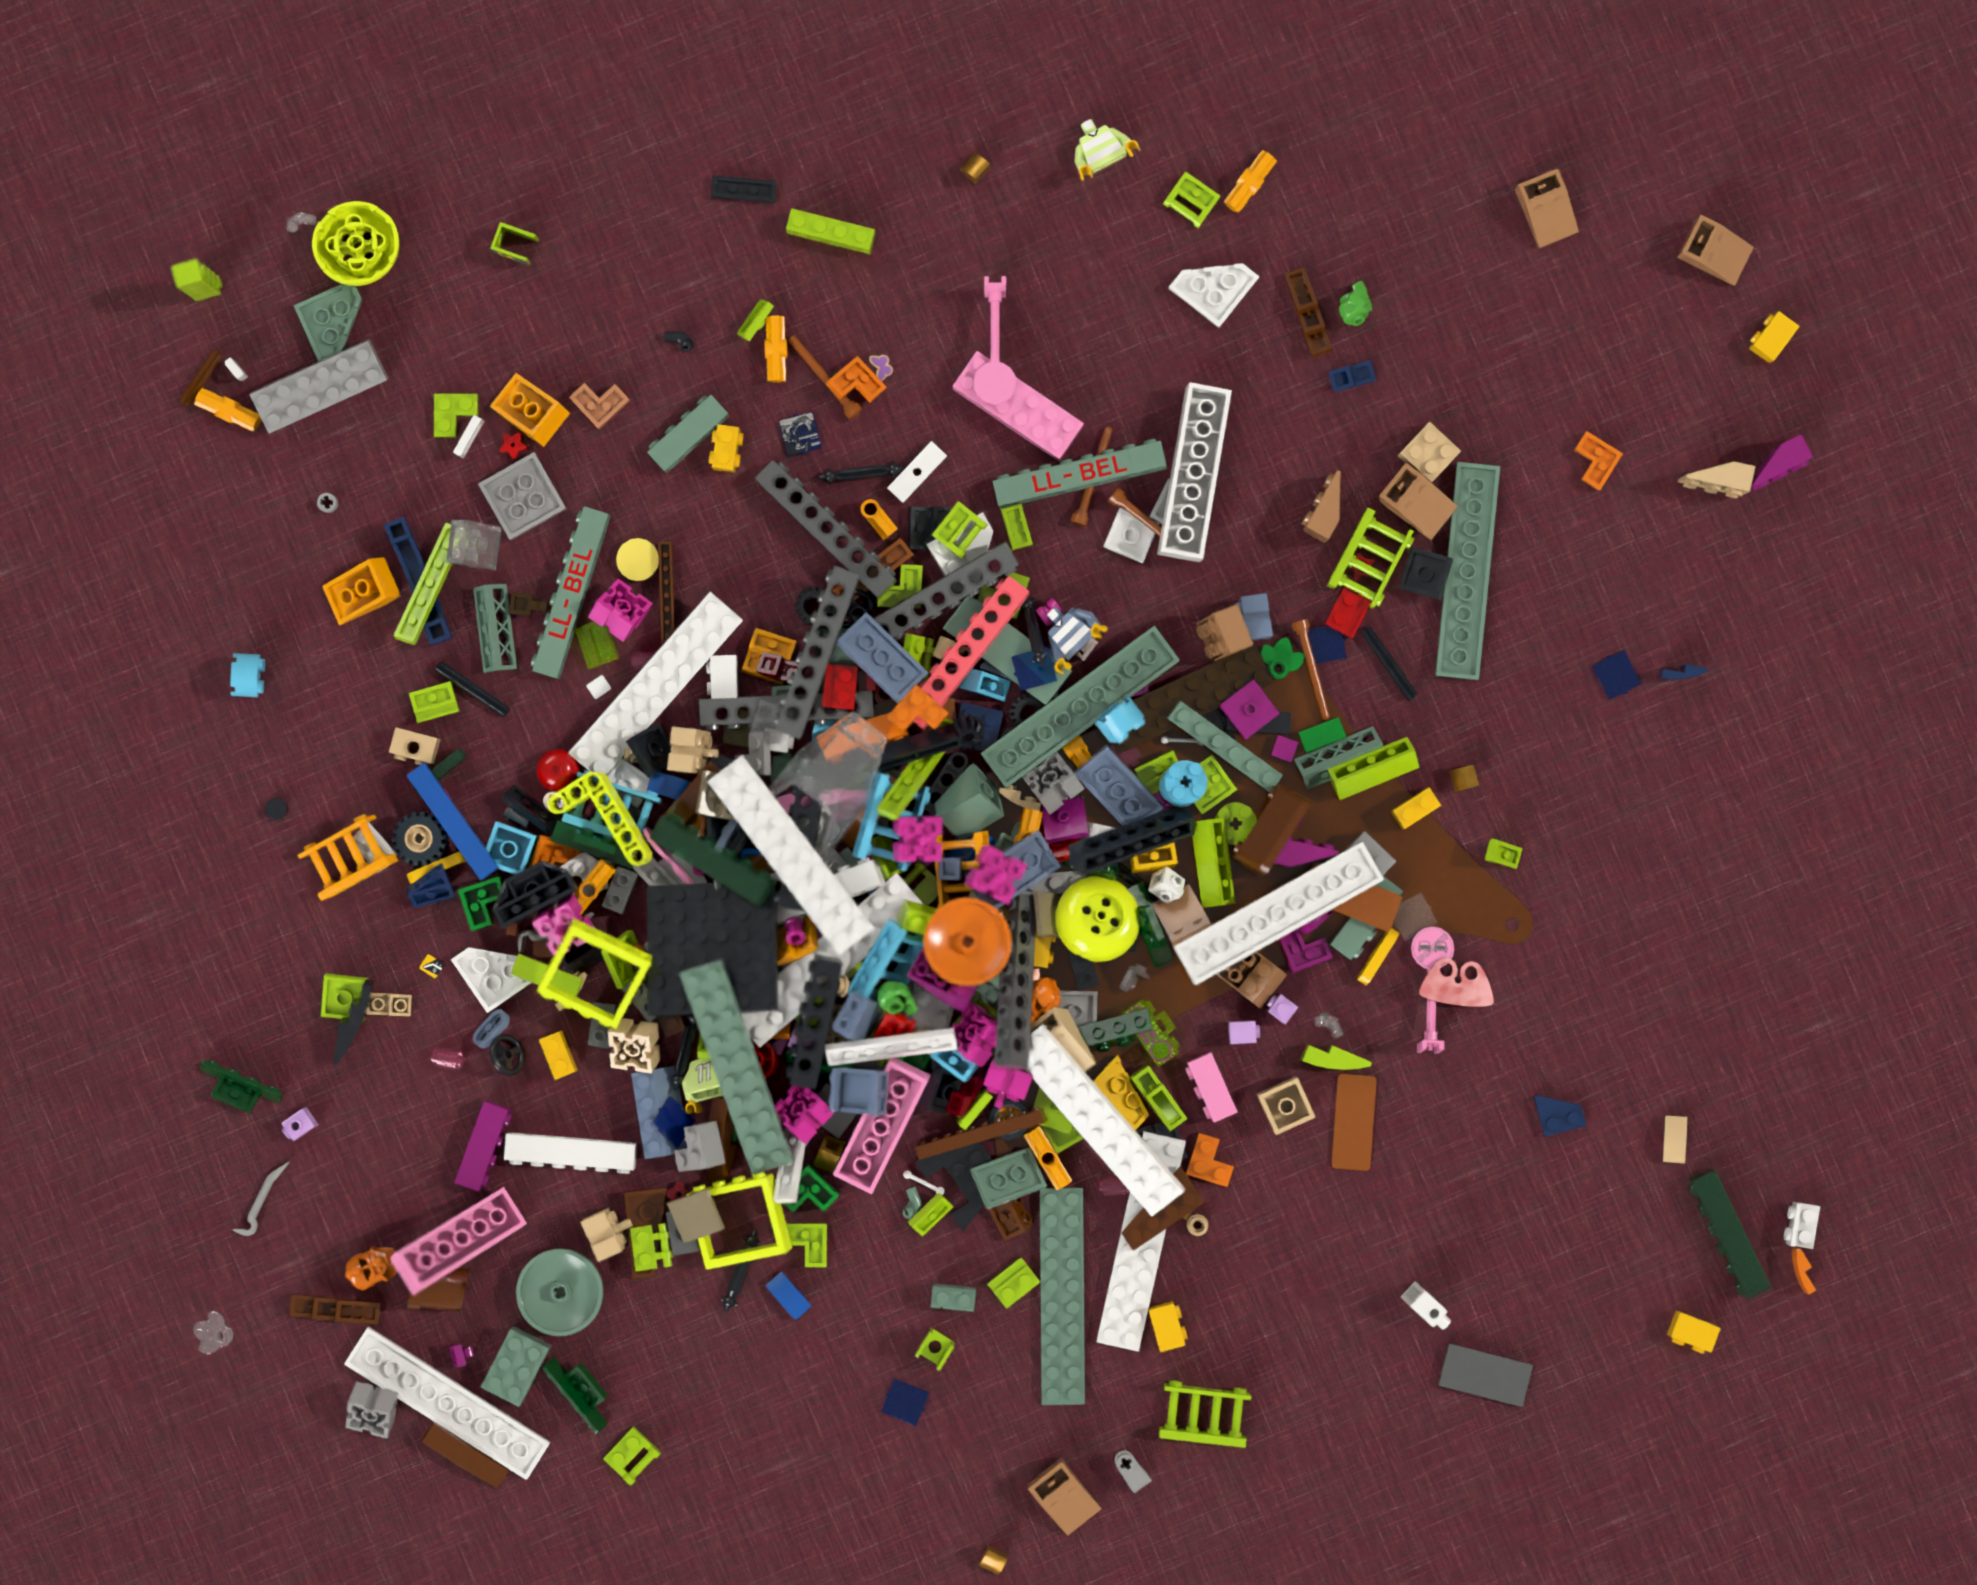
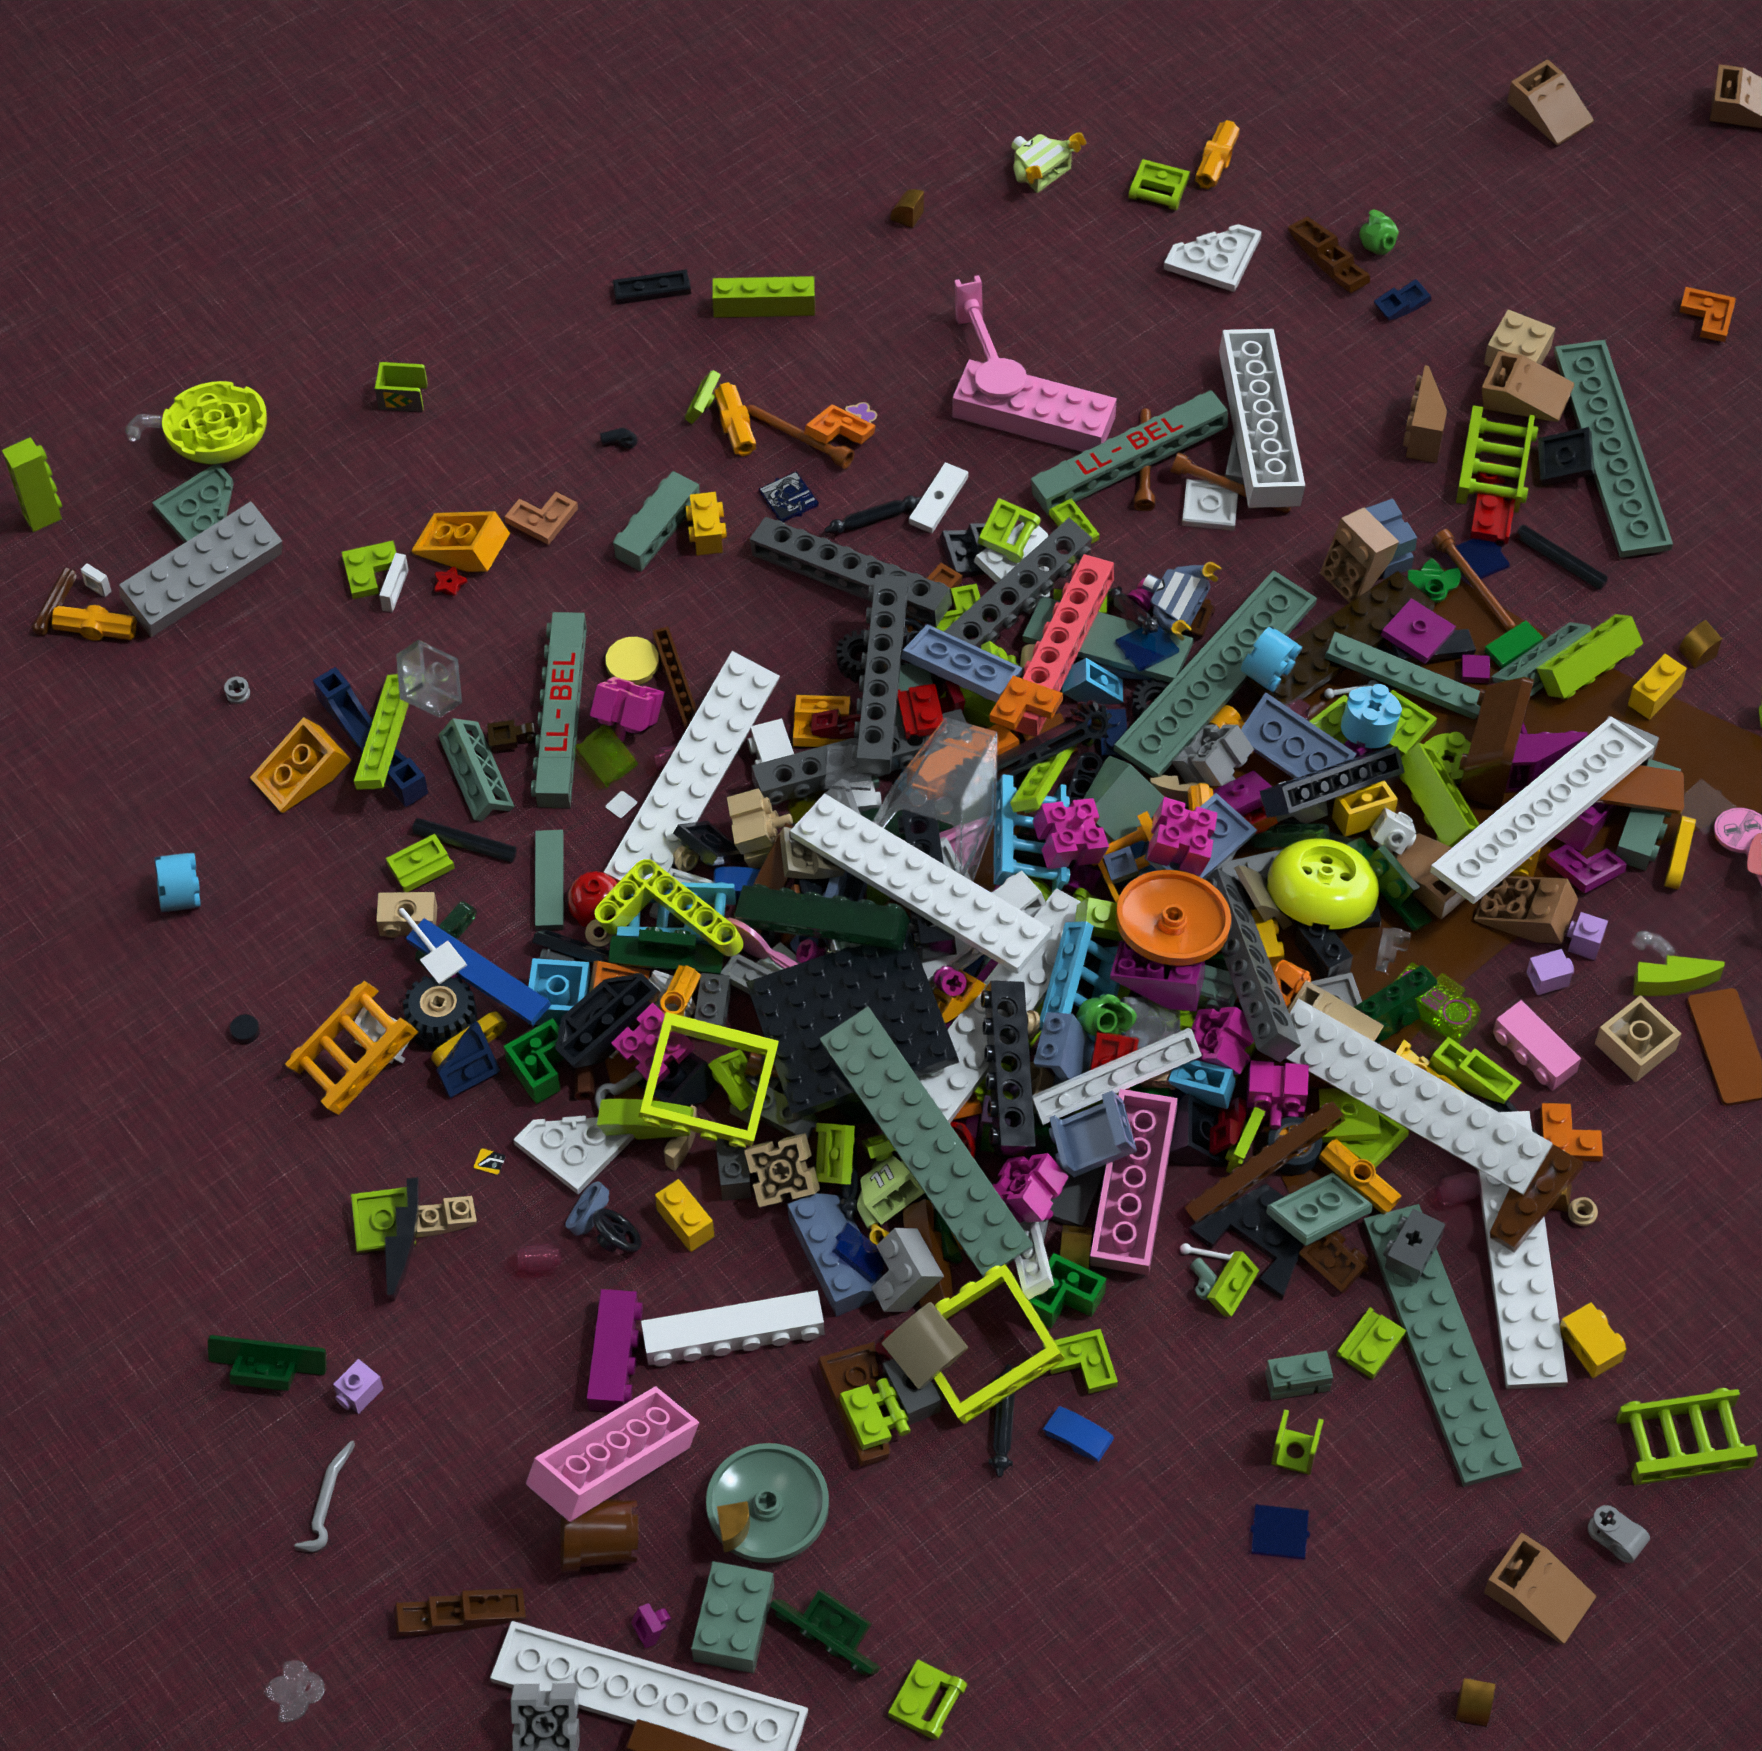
camera: 10 degrees left, 30 degrees down
orange helmet [345,1246,398,1290] -> none
light grey plate [478,452,567,540] -> none
tan brick [581,1207,633,1262] -> none
light orange piece [861,499,898,541] -> none
none -> white piece [399,908,467,985]
none -> sand green tile [535,830,564,931]
none -> pearl gold brick [717,1501,750,1552]
none -> lime plate [816,1123,855,1184]
none -> dark grey brick [1383,1209,1445,1284]

